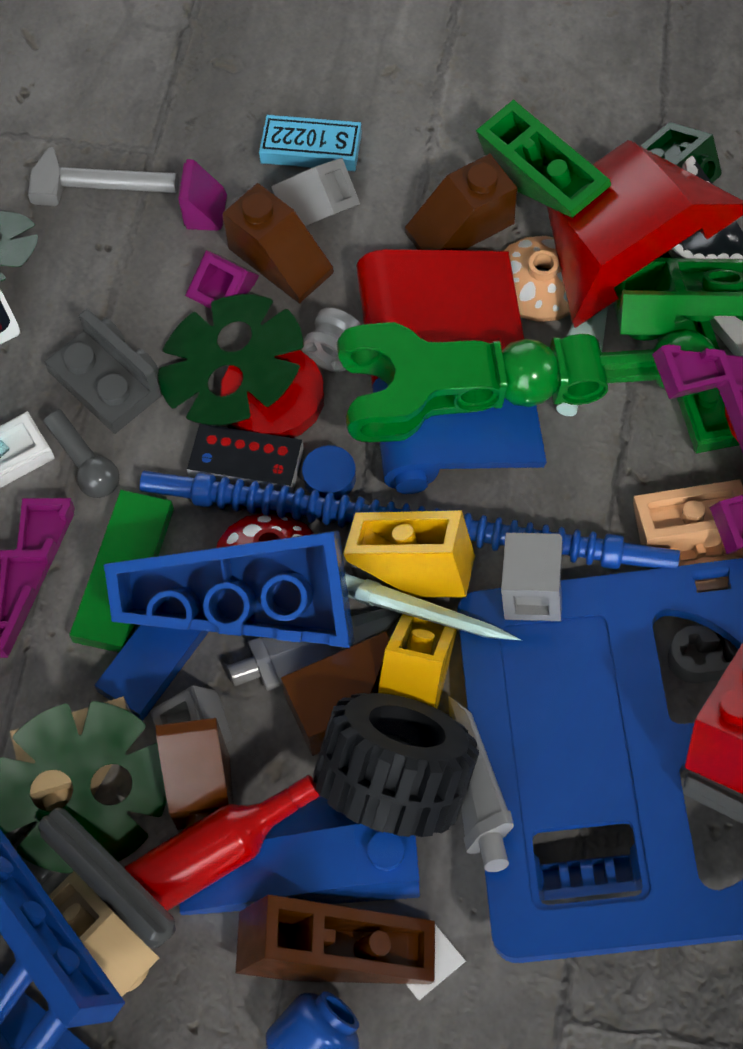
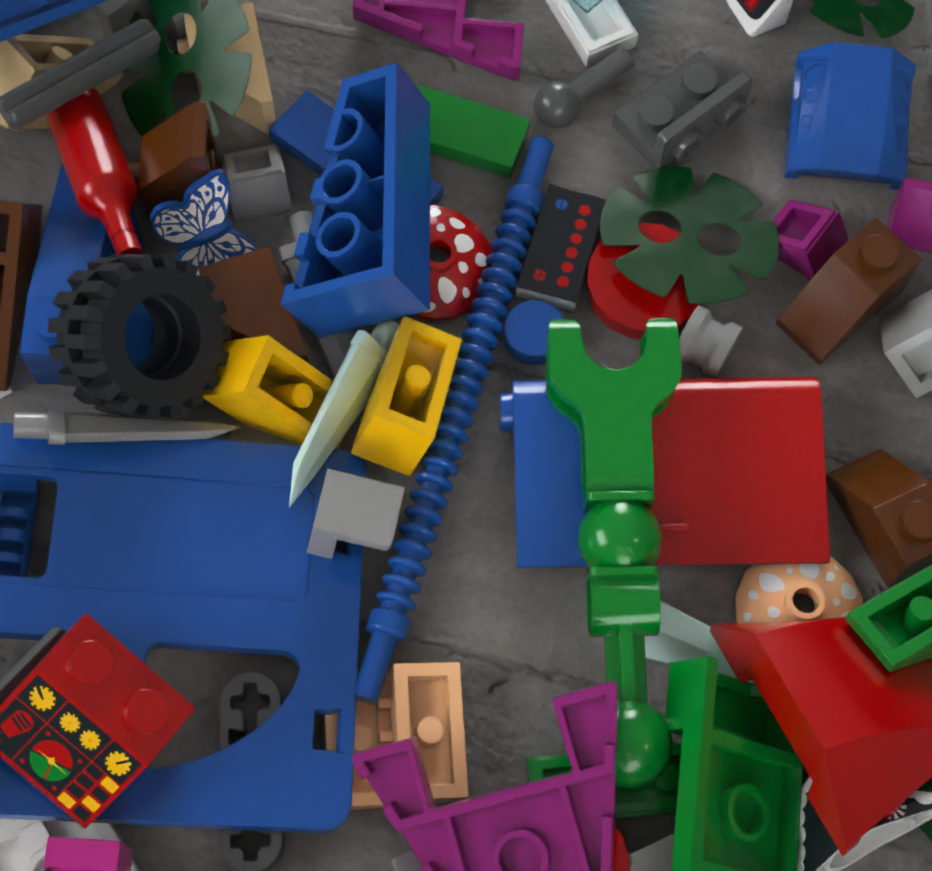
camera: 90 degrees right, 5 degrees up
none -> blue animal [150,169,259,276]
none -> blue slope [784,42,916,190]

